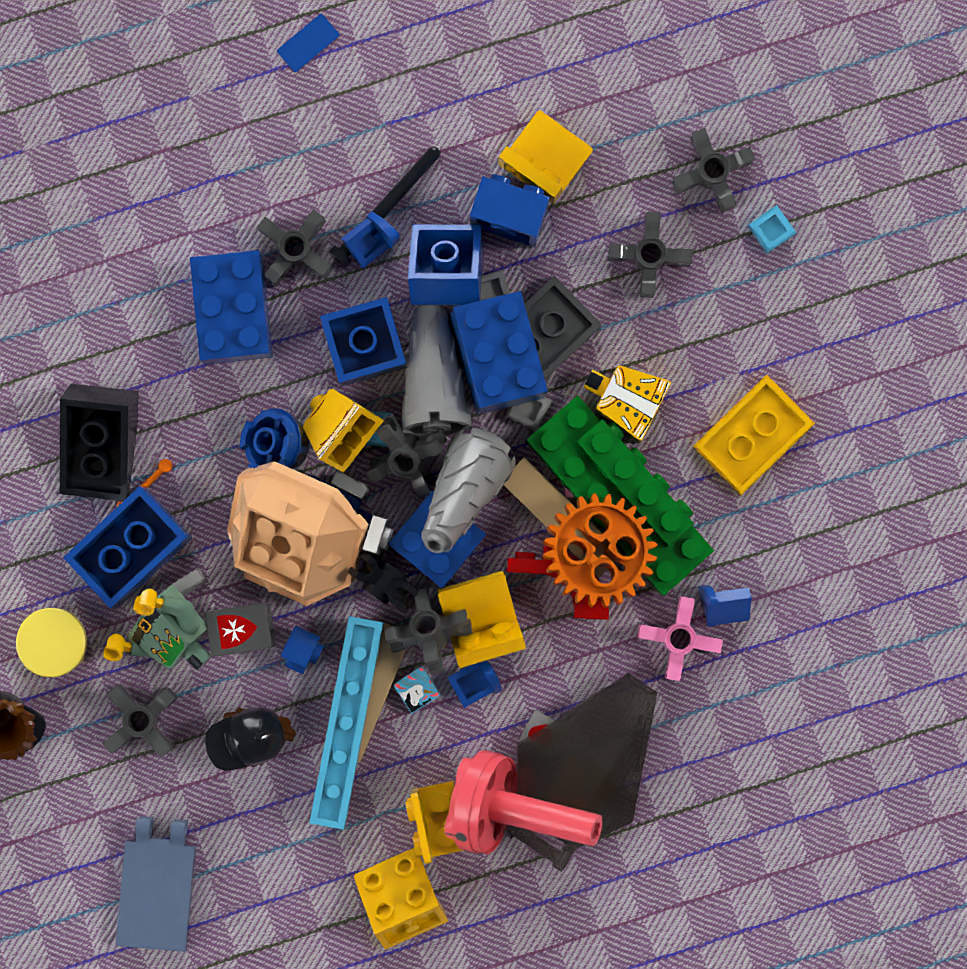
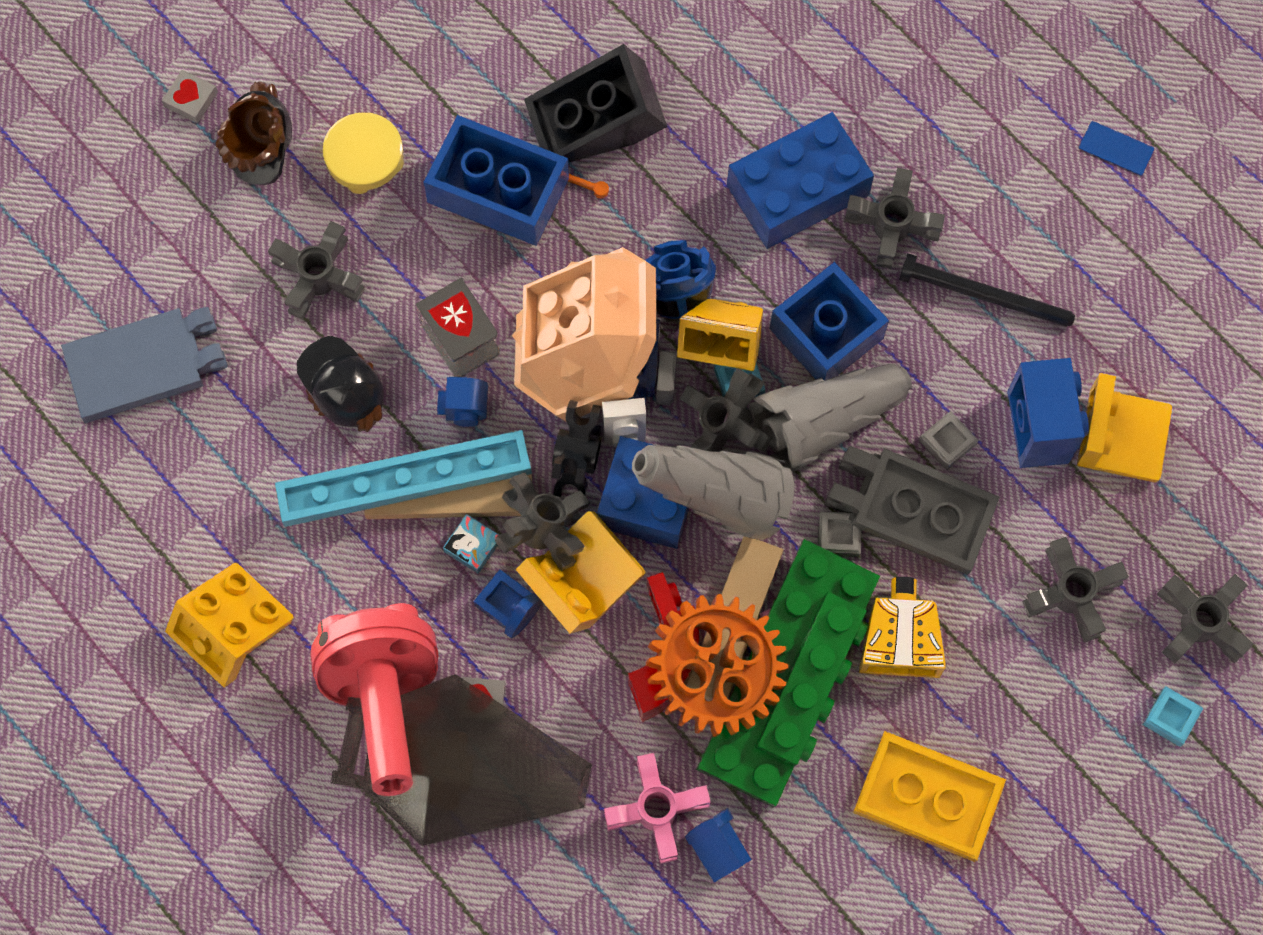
camera: 60 degrees right, 15 degrees down
torso [103,584,211,671] -> none
light grey tile [167,569,207,597] -> none
blue tile [341,211,400,268] -> none
yellow bracket [405,780,464,864] -> none
blue brick [408,224,483,305] -> none
blue brick [451,291,548,415] -> none

